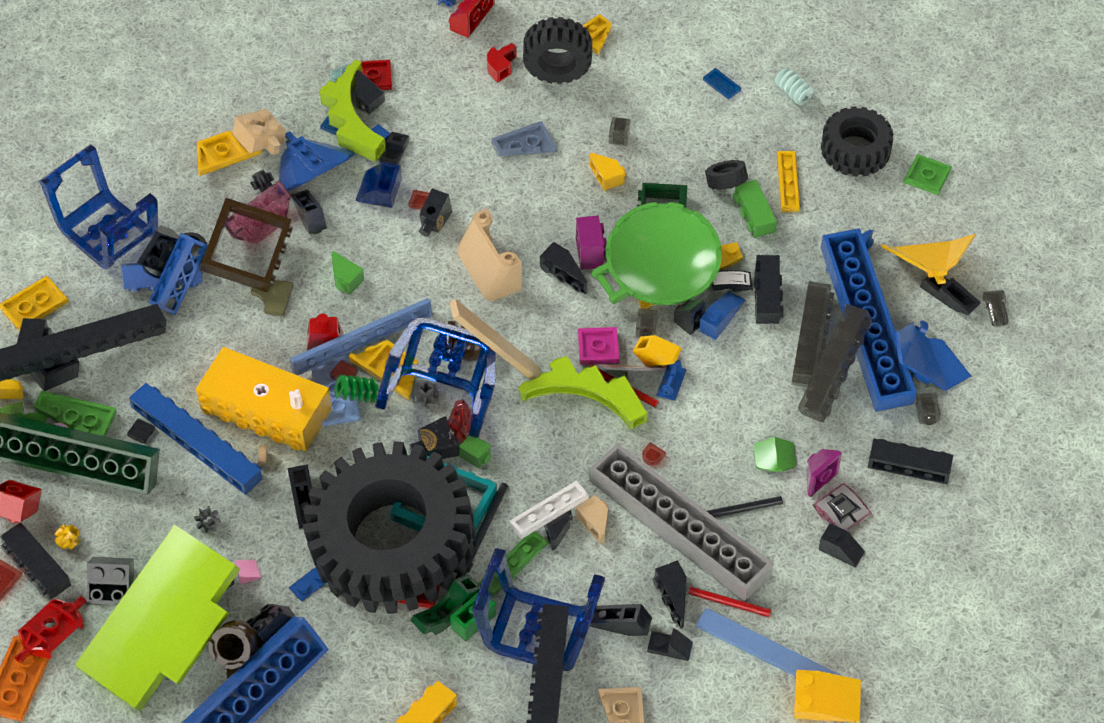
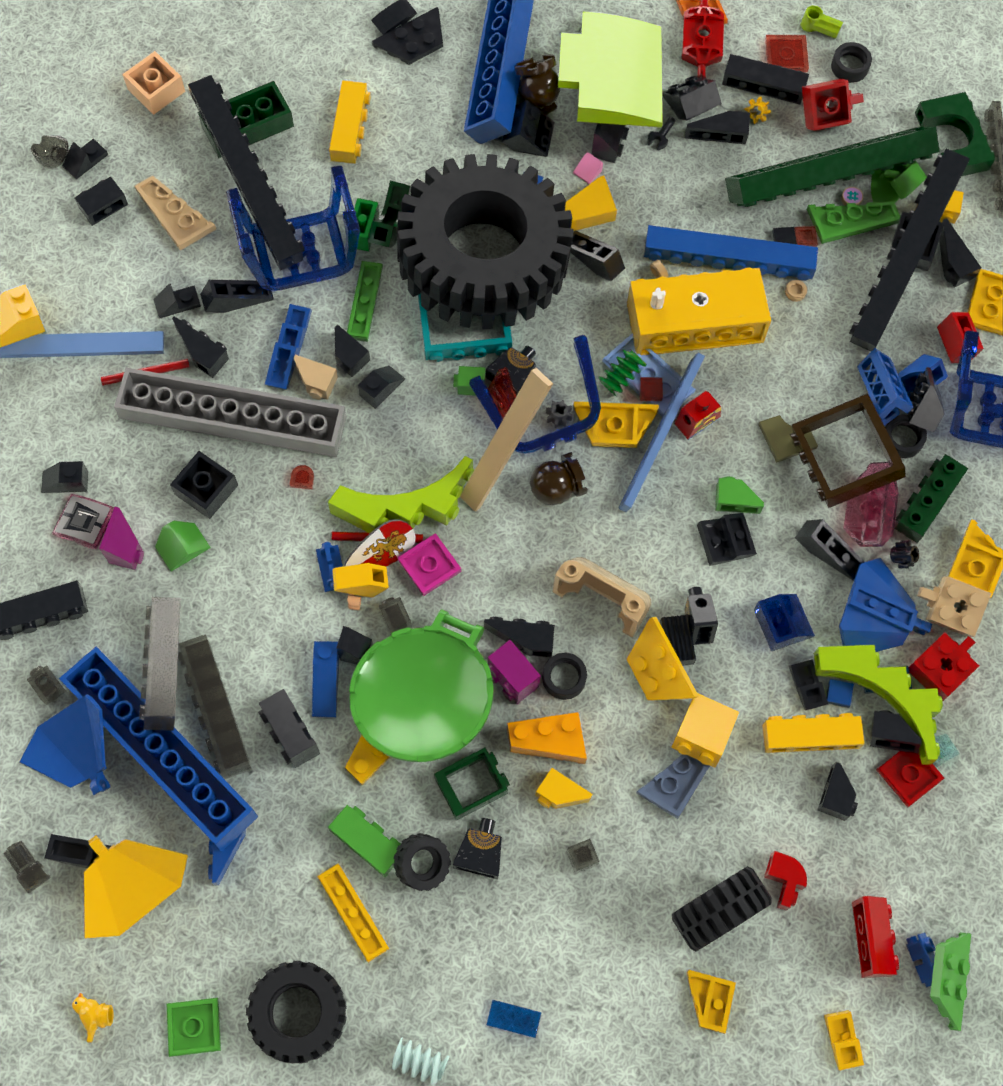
camera: 145 degrees right, 15 degrees up
black gear [194,506,221,533] -> none
clear red tile [408,190,429,210] -> none
black bar [455,482,508,579] -> none
white tile [509,481,589,539] -> none
black bar [707,496,783,518] -> none
slope [712,270,753,292] -> none
none -> yellow animal [72,993,114,1043]
none -> black brick [170,451,238,519]
none -> blue slope [265,304,312,390]
none -> black slope [358,365,405,409]
none -> black torso [453,818,502,880]
none -> light orange wedge [507,712,587,764]
none -> black tyre [542,652,588,700]
none -> yellow slope [565,175,617,231]
none -> yellow wing [626,617,699,700]
none -> black brick [659,614,696,666]
none -> yellow brick [671,693,739,768]
none -> black slope [684,111,750,145]
none -> black slope [697,512,757,566]
none -> yellow brick [762,713,864,753]
none -> tan tile [785,280,807,302]
none -> clear red tile [794,226,818,247]
none -> black slope [817,762,858,821]
none -> dark green brick [894,454,969,544]
none -> red hinge [906,632,980,701]
none -> red brick [937,312,984,363]

